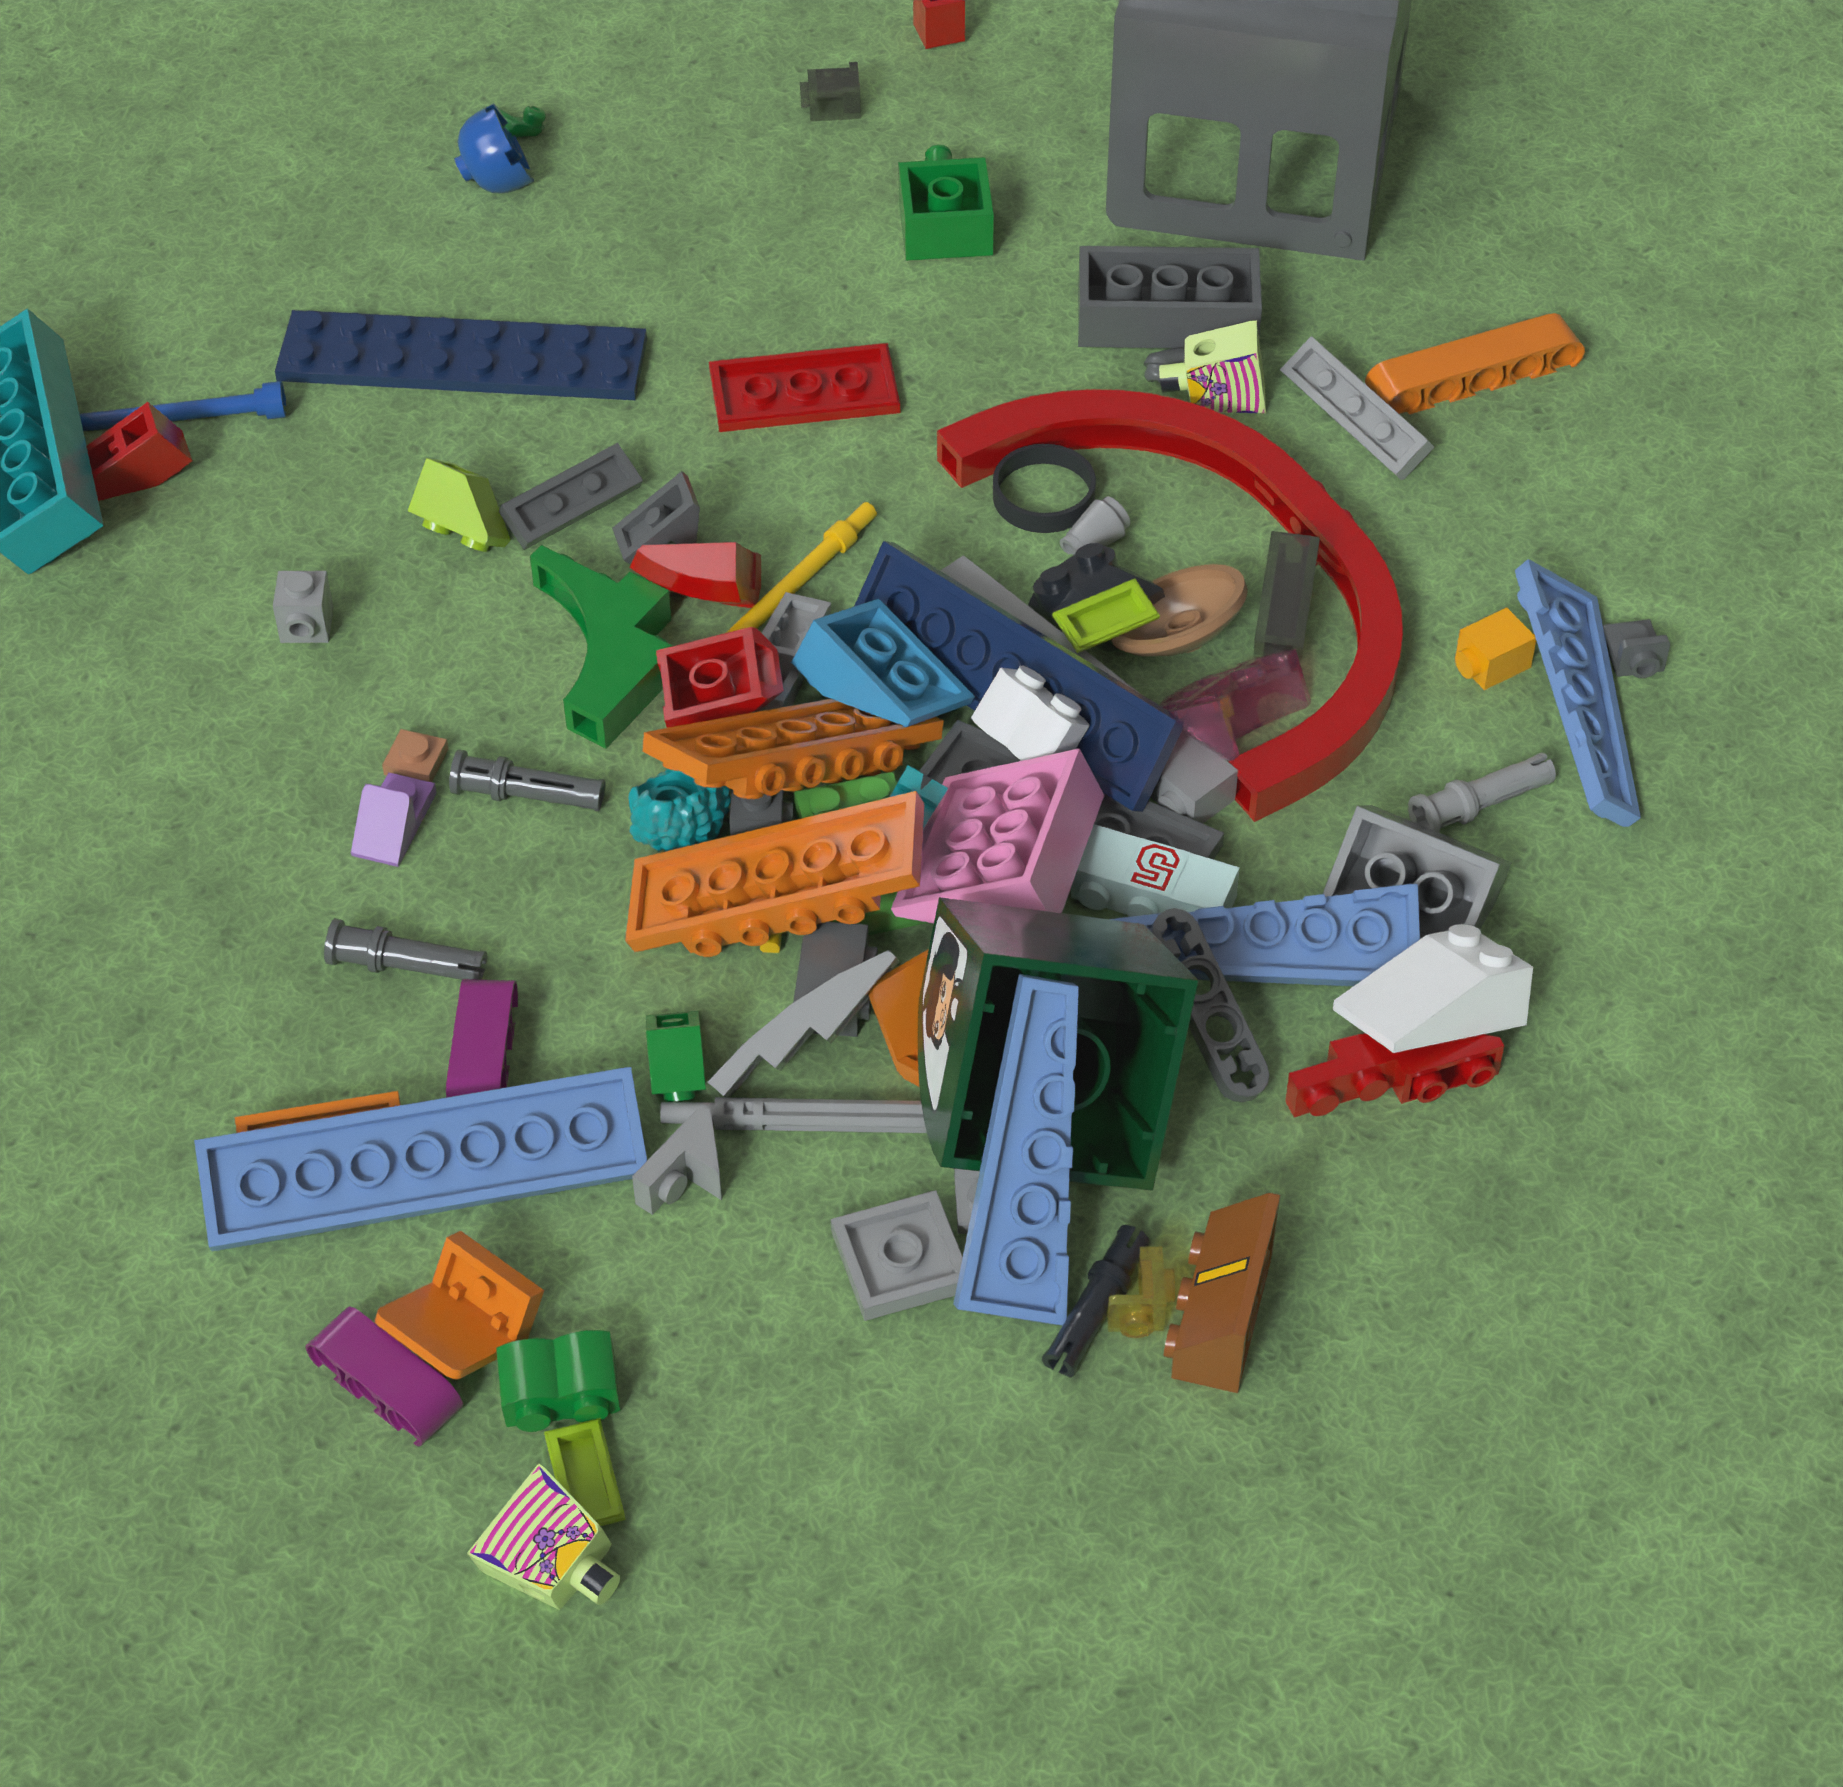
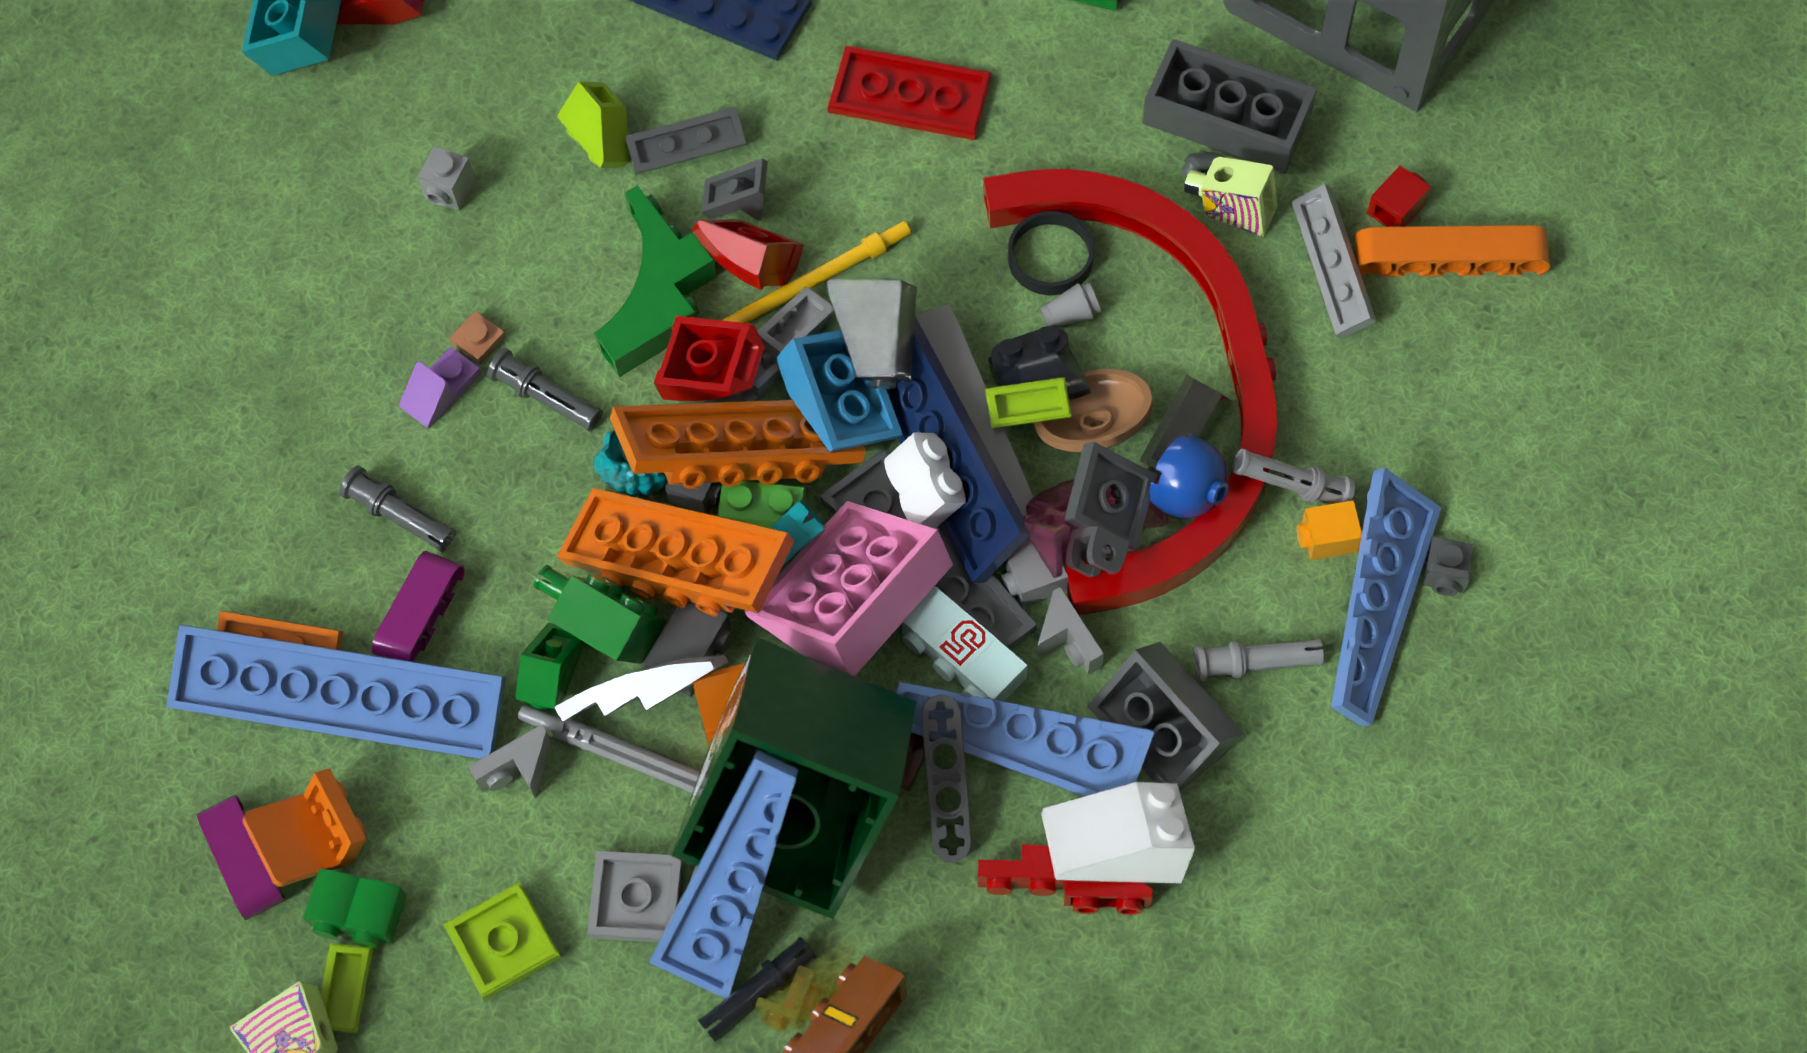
camera: 25 degrees right, 15 degrees up
none -> lime plate [443,882,562,1001]
none -> green brick [534,565,666,664]
none -> clear smoke slope [826,280,917,390]
none -> light grey slope [1038,587,1104,675]
none -> dark grey plate [1064,442,1156,577]
none -> blue cylinder [1149,434,1228,518]
none -> light grey pin [1232,449,1355,504]
none -> red brick [1367,165,1431,227]

